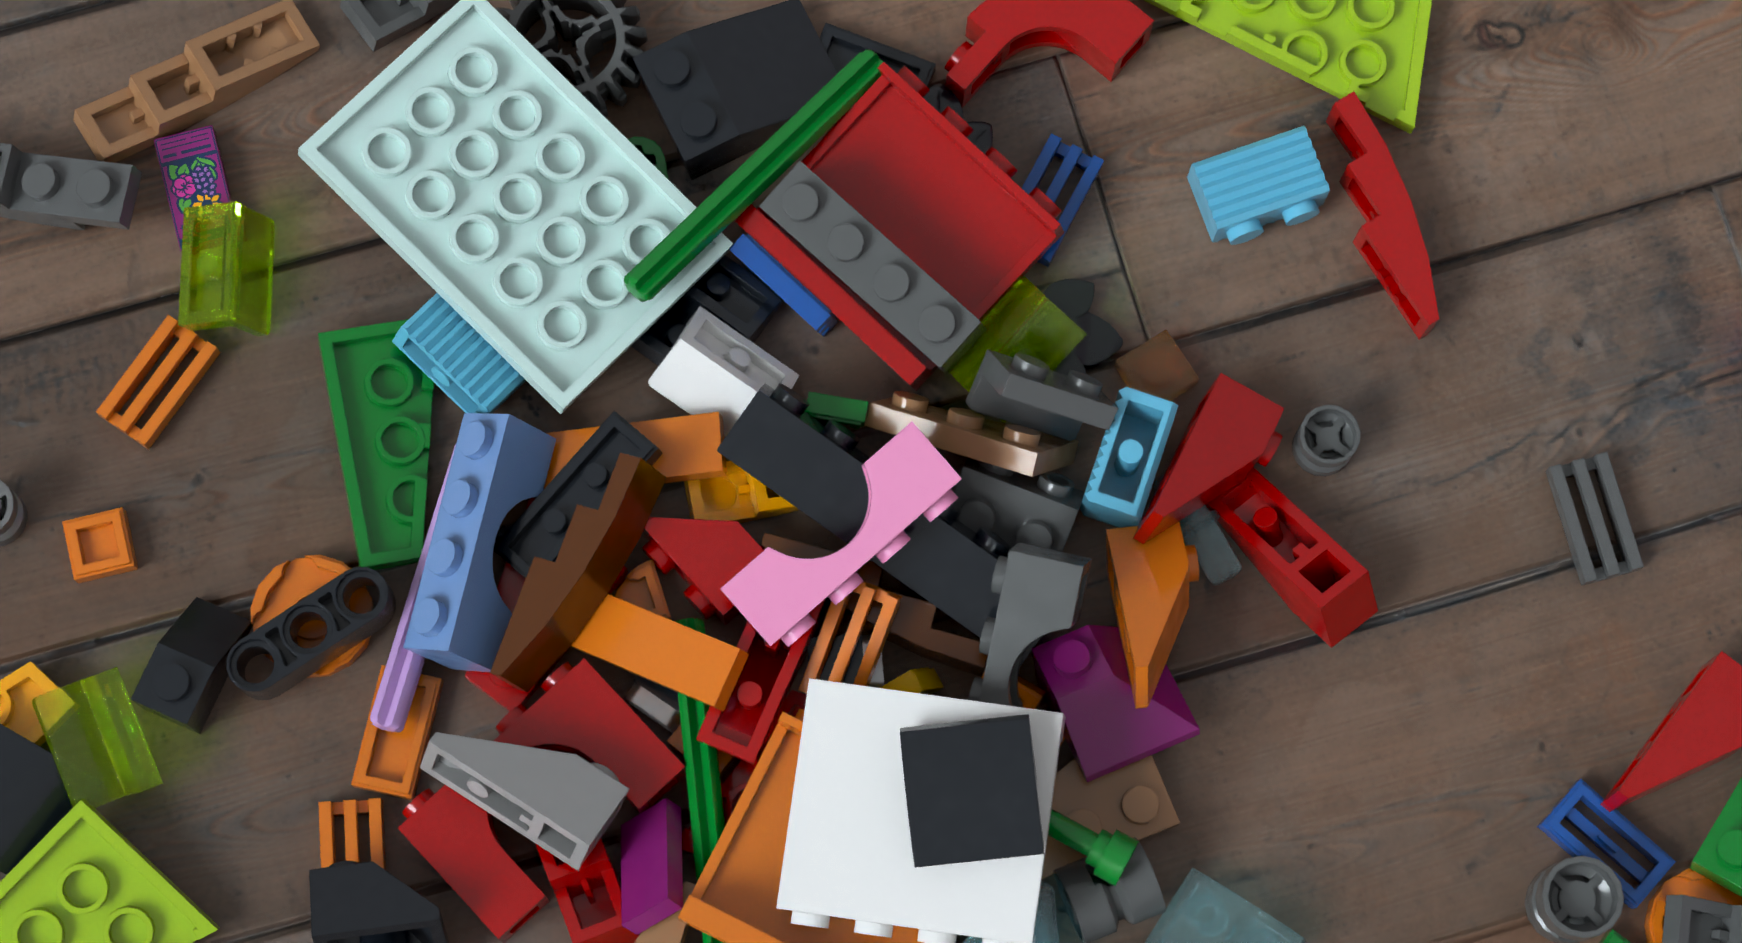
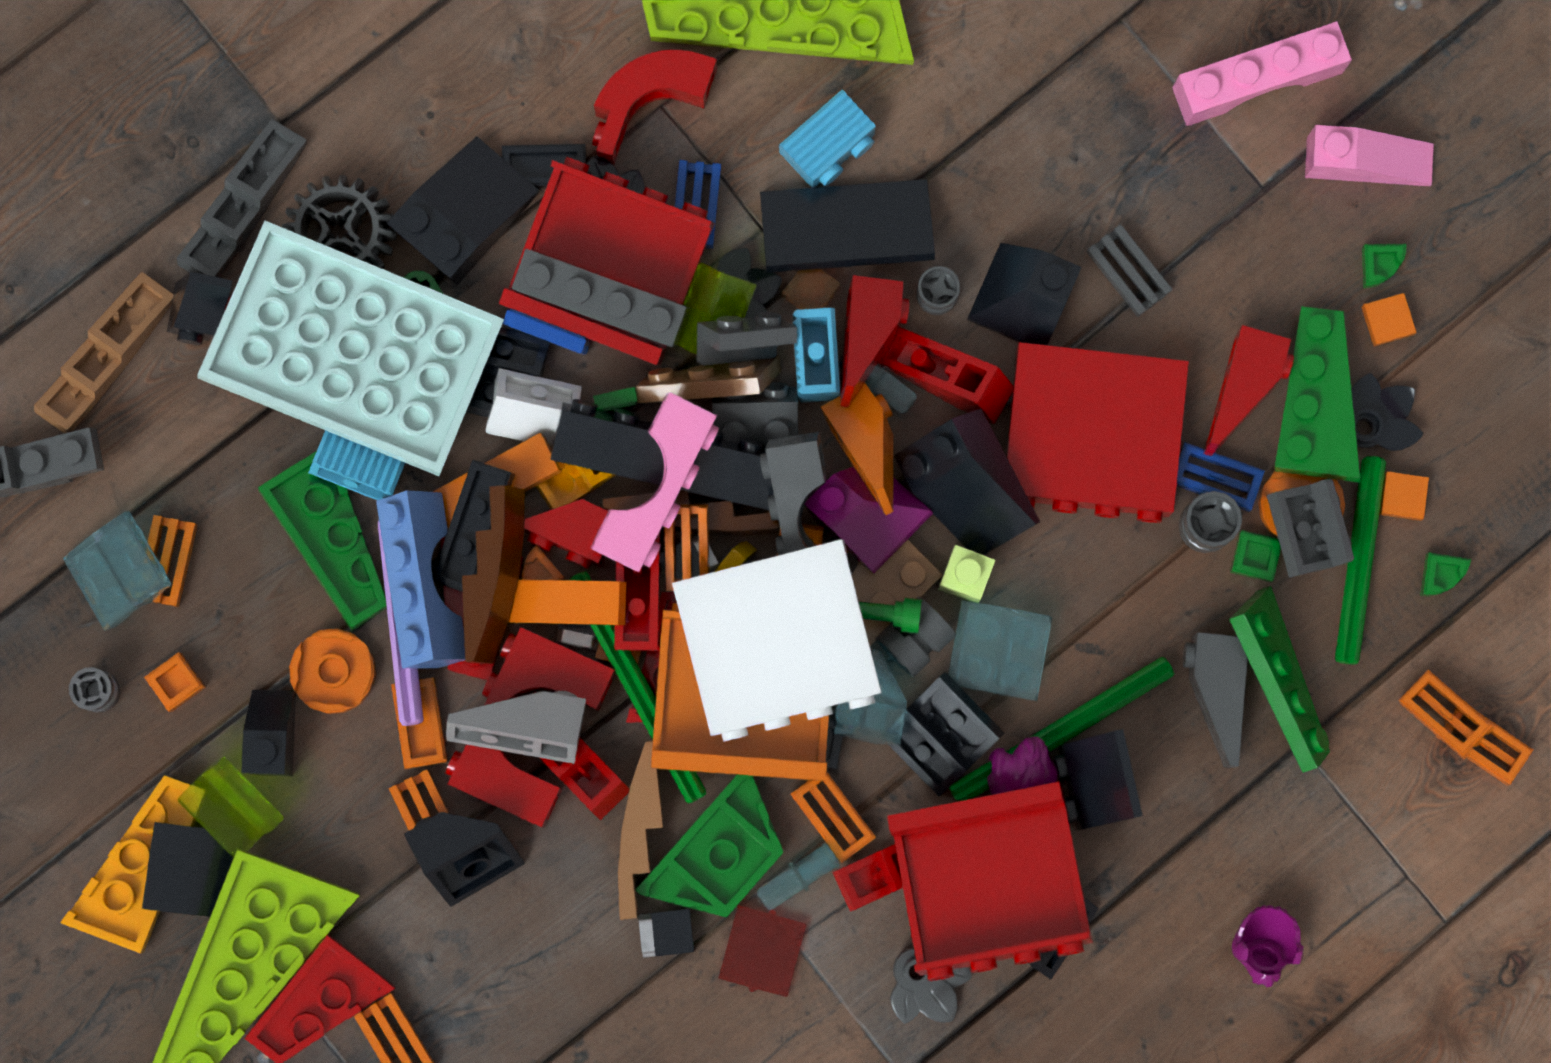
camera: 20 degrees left, 5 degrees up
tile [154,125,243,257] -> none
clear neon green panel [178,202,275,336] -> none
black beam [226,567,396,700] -> none
magenta tile [621,798,683,935] -> none
green axle [624,49,883,302] -> none
black slope [900,714,1044,868] -> none
red slope [1326,91,1439,340] -> none
none -> clear light blue slope [63,511,172,631]
none -> black slope [167,272,232,345]
none -> black tile [760,179,935,273]
none -> black slope [893,409,1040,555]
none -> yellowish green brick [938,545,995,605]
none -> black slope [967,243,1082,345]
none -> red panel [1006,342,1189,523]

